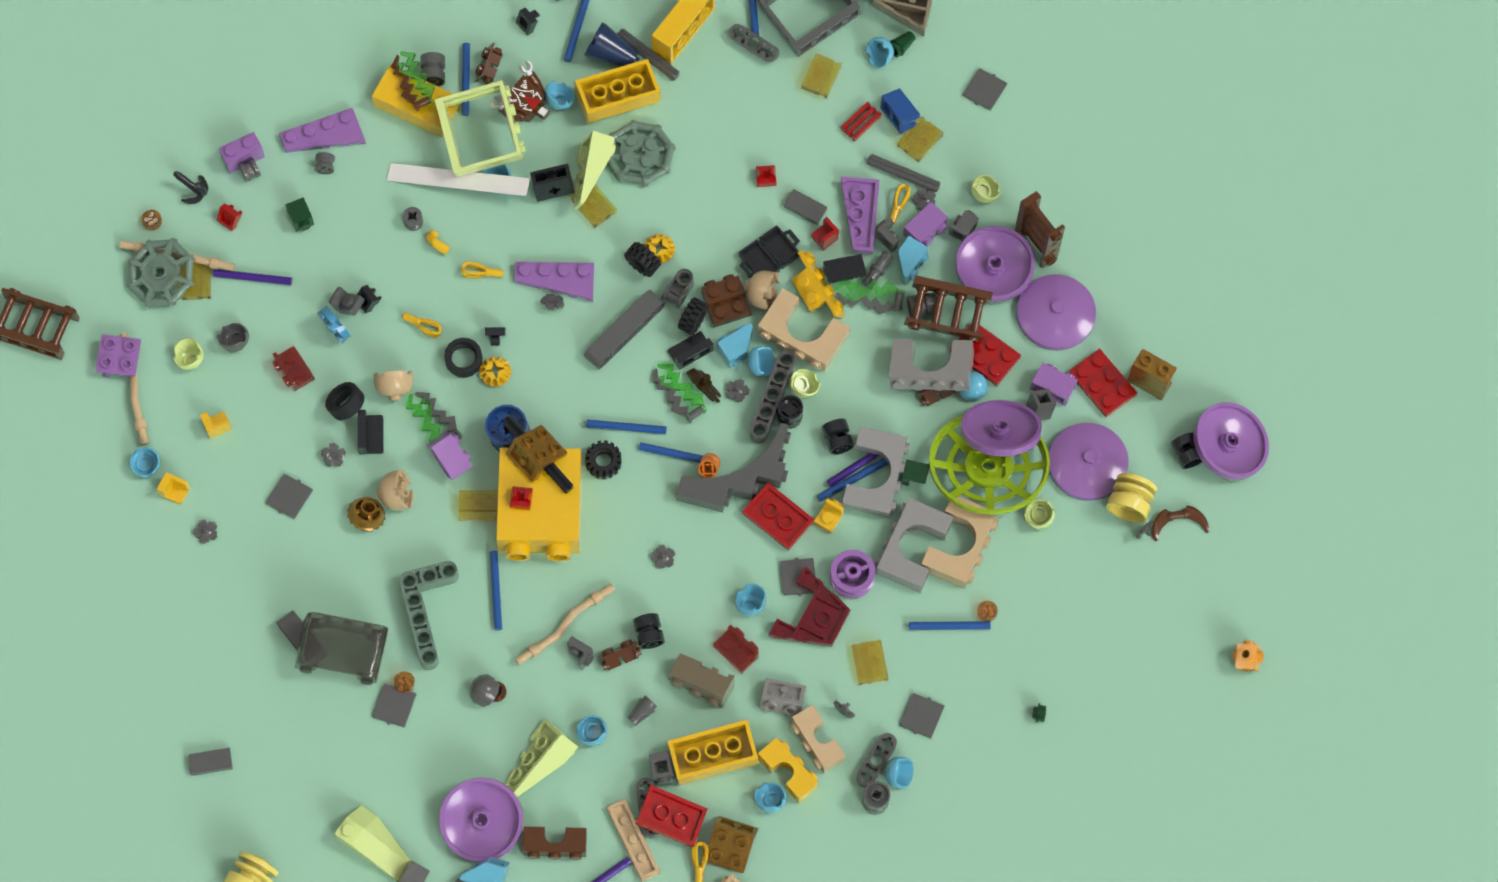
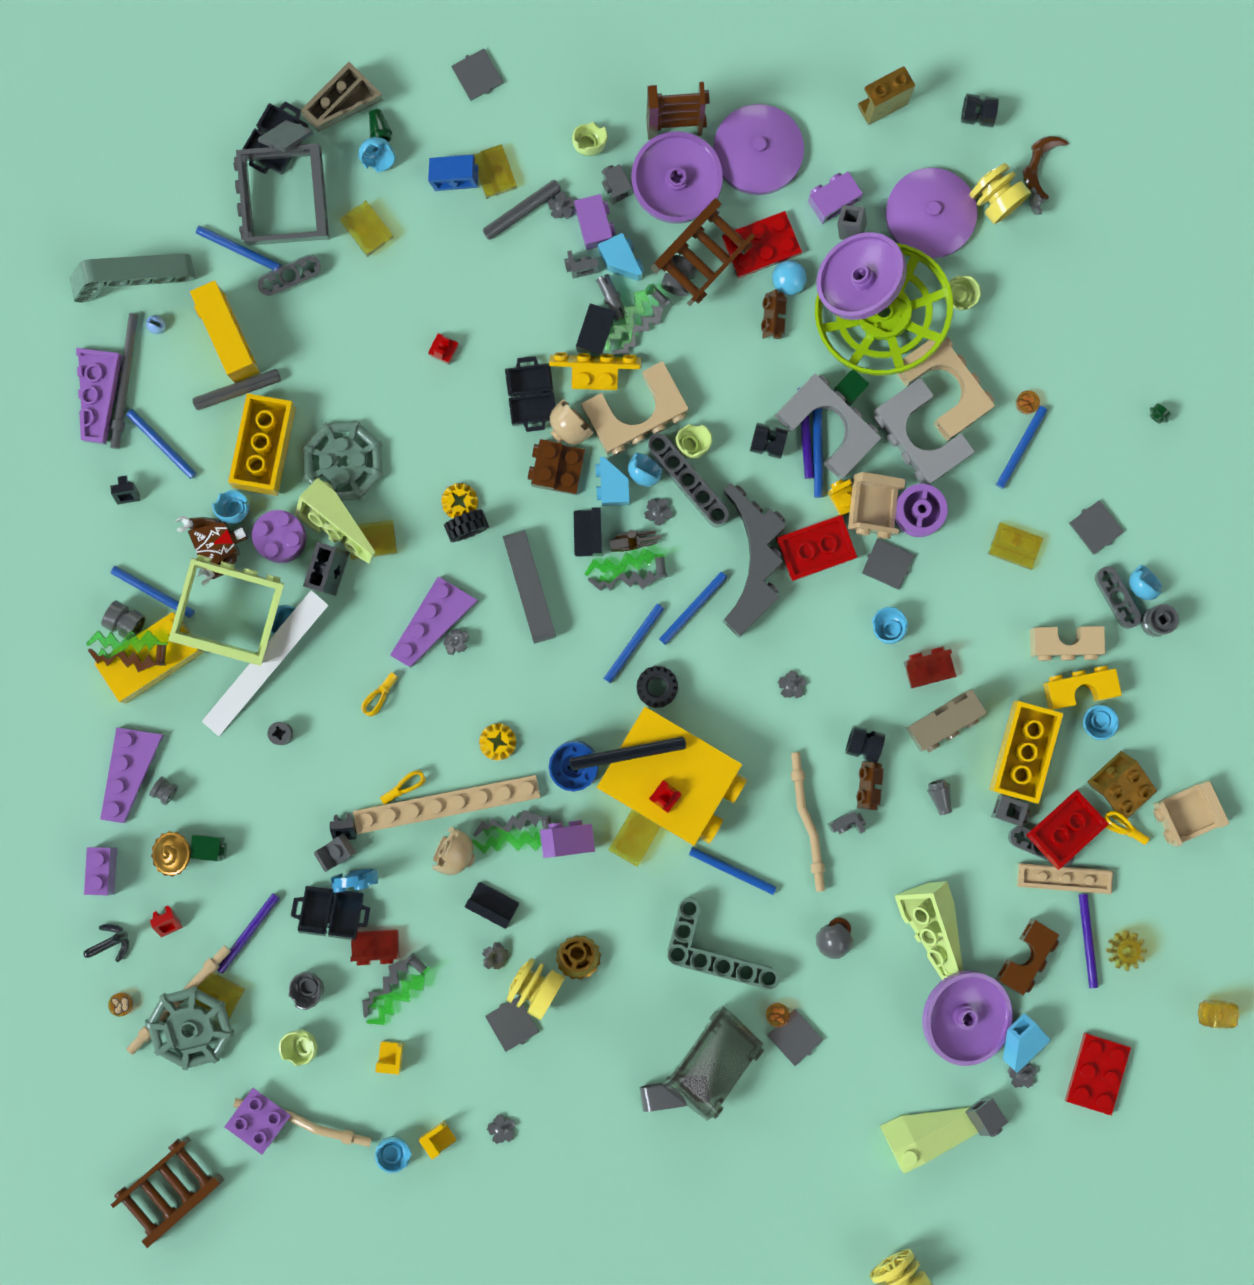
camera: 60 degrees left, 15 degrees up
dark grey tile [188,748,233,776] -> none
dark grey wheel [239,158,261,182] -> none
black tyre [325,382,365,421] -> none
tan cylinder [377,470,414,511] -> none
yellow arm [426,230,450,255] -> none
black tyre [444,337,483,378] -> none
reddish brown hinge [475,43,503,84] -> none
black tile [485,327,506,346] -> none
pearl gold bracket [506,425,567,482] -> none
medium azure hair [576,715,607,747] -> none
dark blue cone [584,22,640,67] -> none
dark grey piece [661,269,694,309] -> none
black tyre [678,297,709,336] -> none
orange wheel [698,453,721,478] -> none
light grey bracket [760,678,806,716] -> none
dark red wing [769,567,851,647] -> none
black wheel [777,395,803,429] -> none
dark grey tile [784,189,827,225] -> none
red panel [811,217,839,251] -> none
dark grey plant [833,700,855,718] -> none
red tile [841,101,882,141] -> none
medium lavender wing [841,176,880,254] -> none
light grey arch [888,338,974,391] -> none
yellow piece [889,184,910,224] -> none
red plate [1068,348,1137,417] -> none
medium lavender dish [1193,402,1269,480] -> none
light orange brick [1233,641,1264,672] -> none
none -> pearl gold piece [151,831,191,877]
none -> medium lavender wheel [252,510,307,563]
none -> black piece [291,886,370,940]
none -> tan plate [353,775,541,834]
none -> piece [362,953,430,1025]
none -> light yellow wheel [506,957,565,1020]
none -> tan panel [848,472,905,539]

